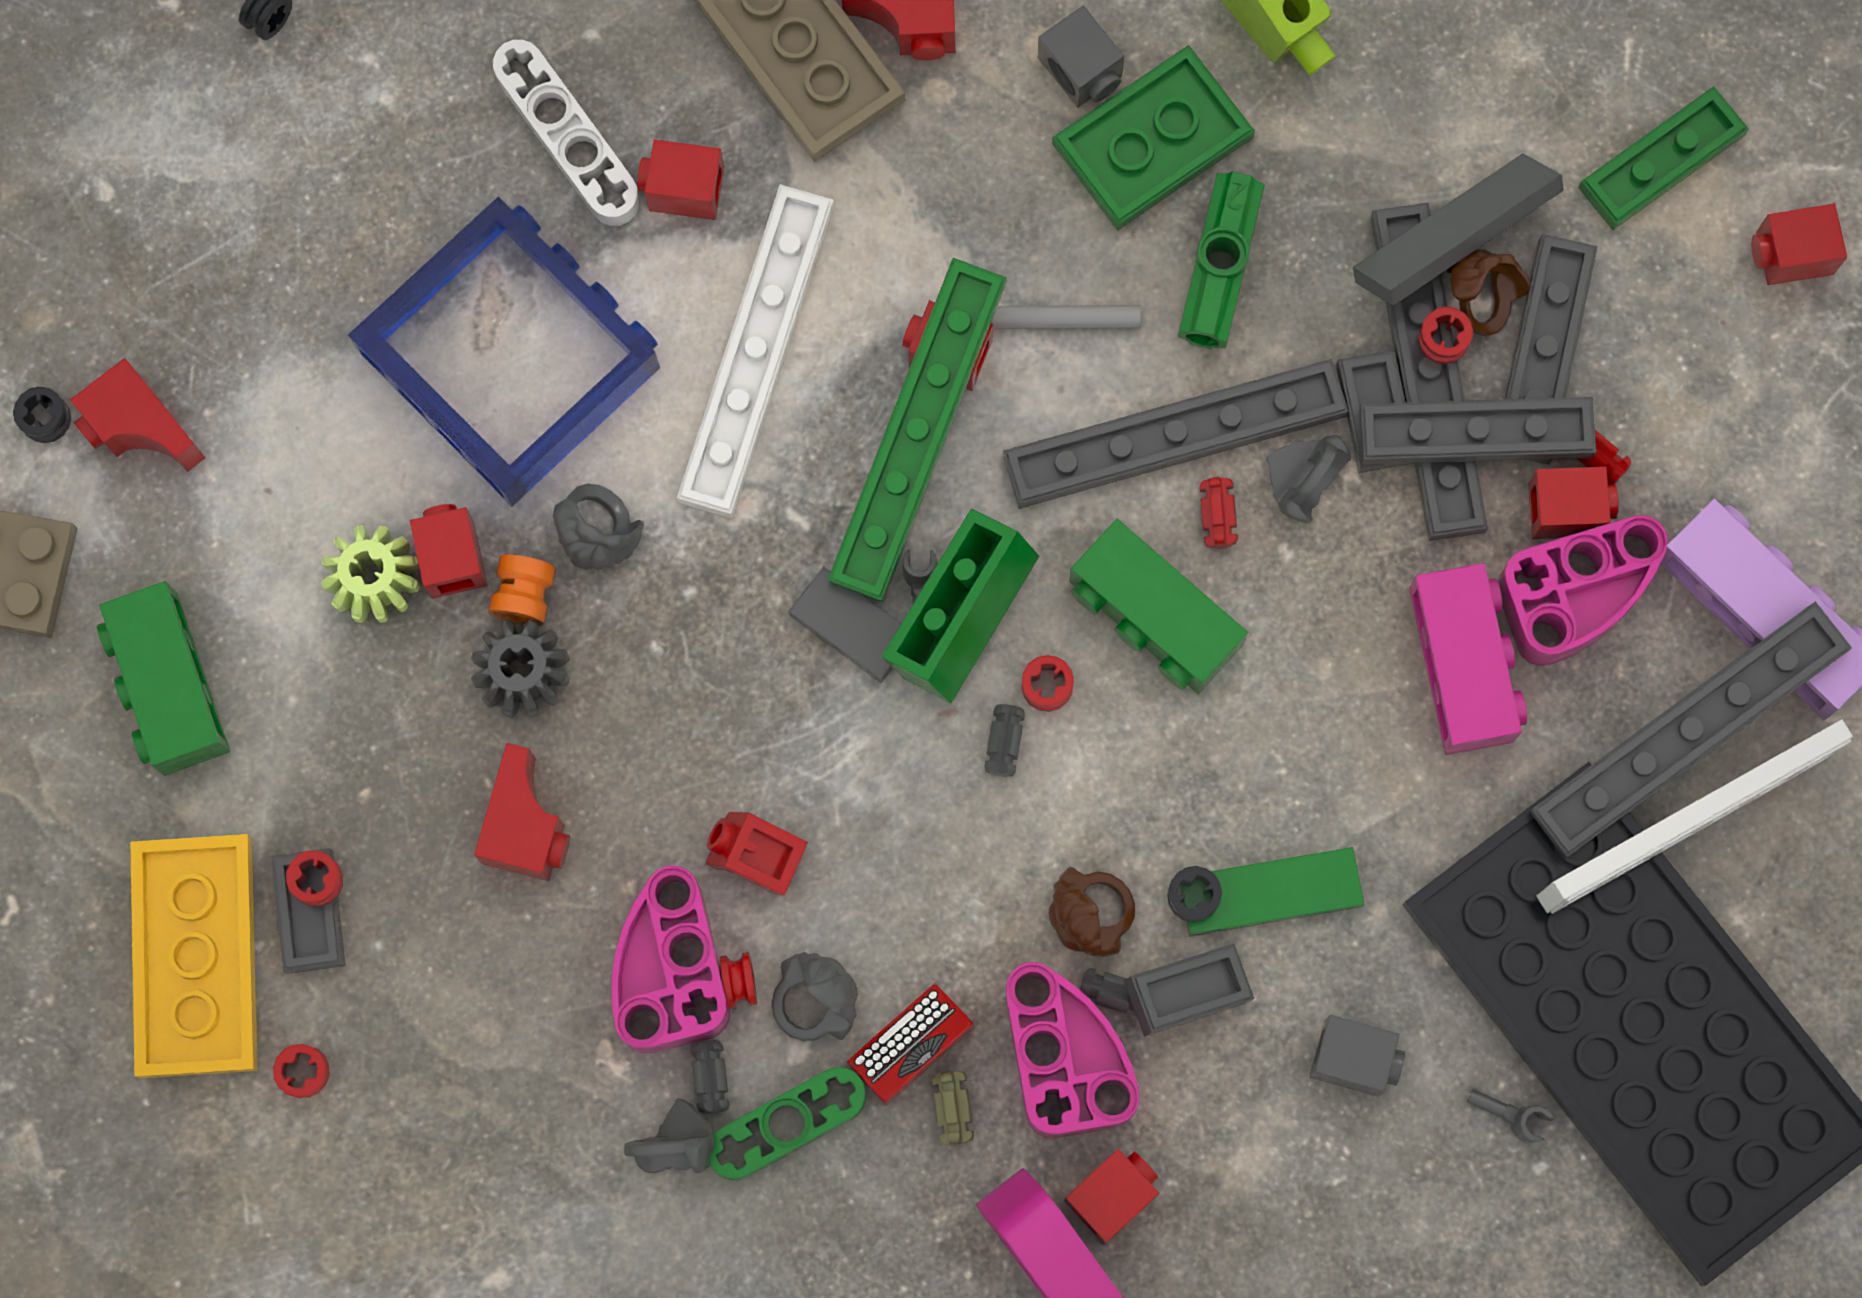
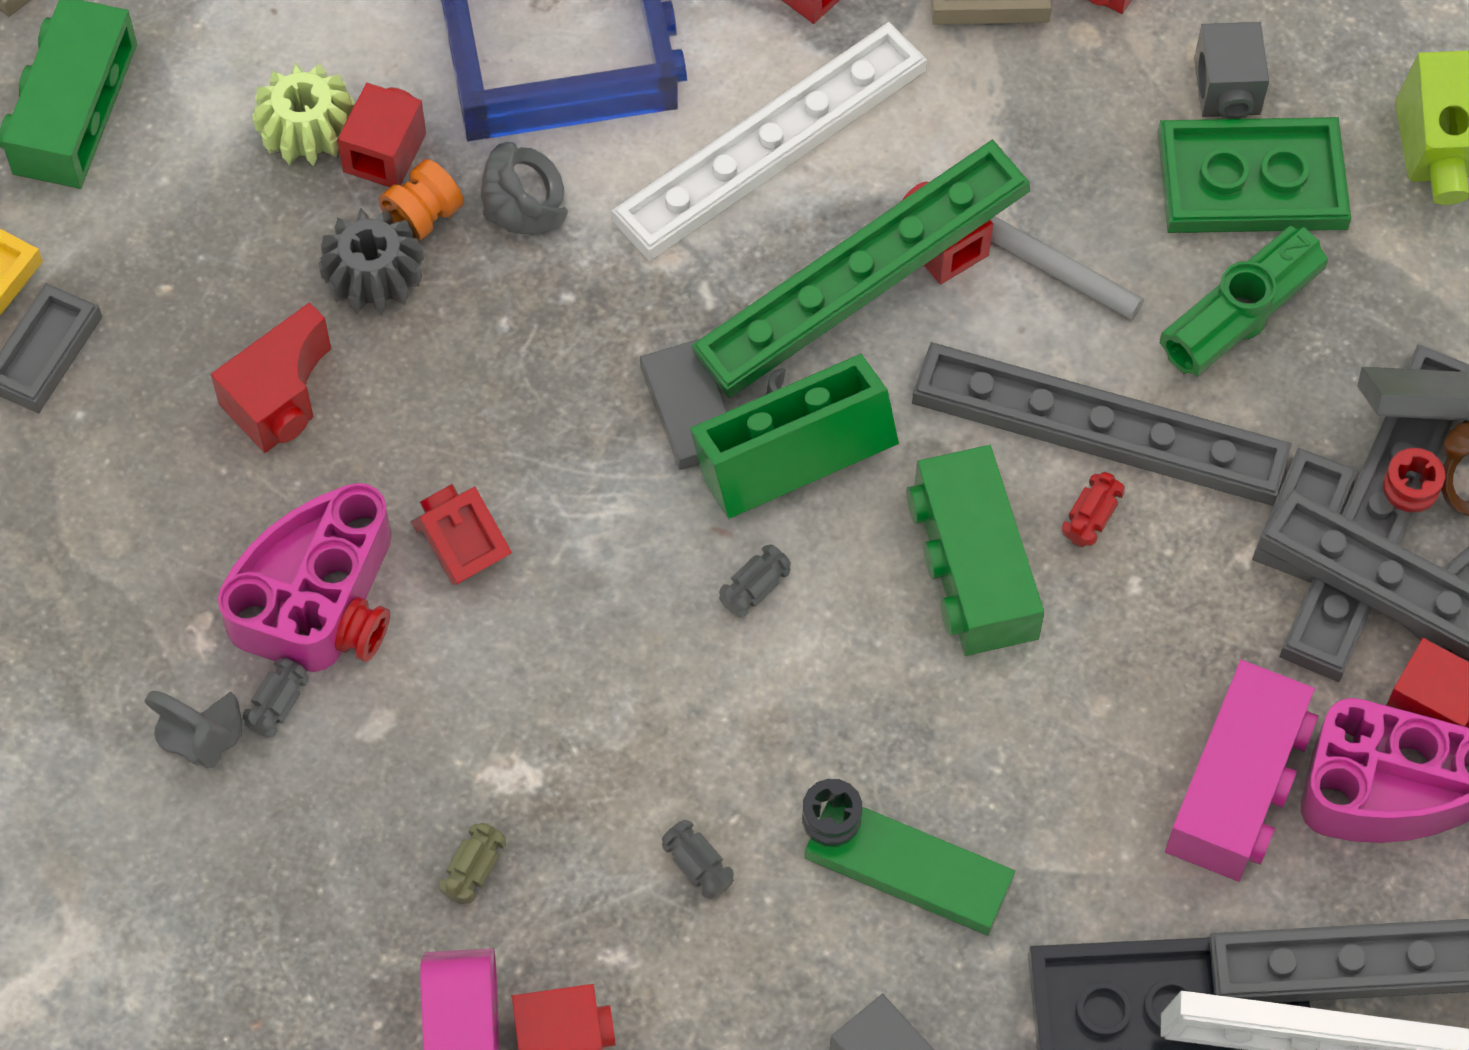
camera: 30 degrees right, 15 degrees down
red bush [286,851,343,906] -> none
green beam [710,1067,866,1181] -> none
dark grey piece [772,952,858,1041] -> none
slope [846,983,974,1106] -> none
dark pink beam [1006,962,1139,1138] -> none
red bush [1021,655,1074,712] -> none
reddish brown piece [1049,867,1135,957] -> none
dark grey tile [1124,944,1255,1037] -> none
dark grey piece [1266,435,1351,523] -> none

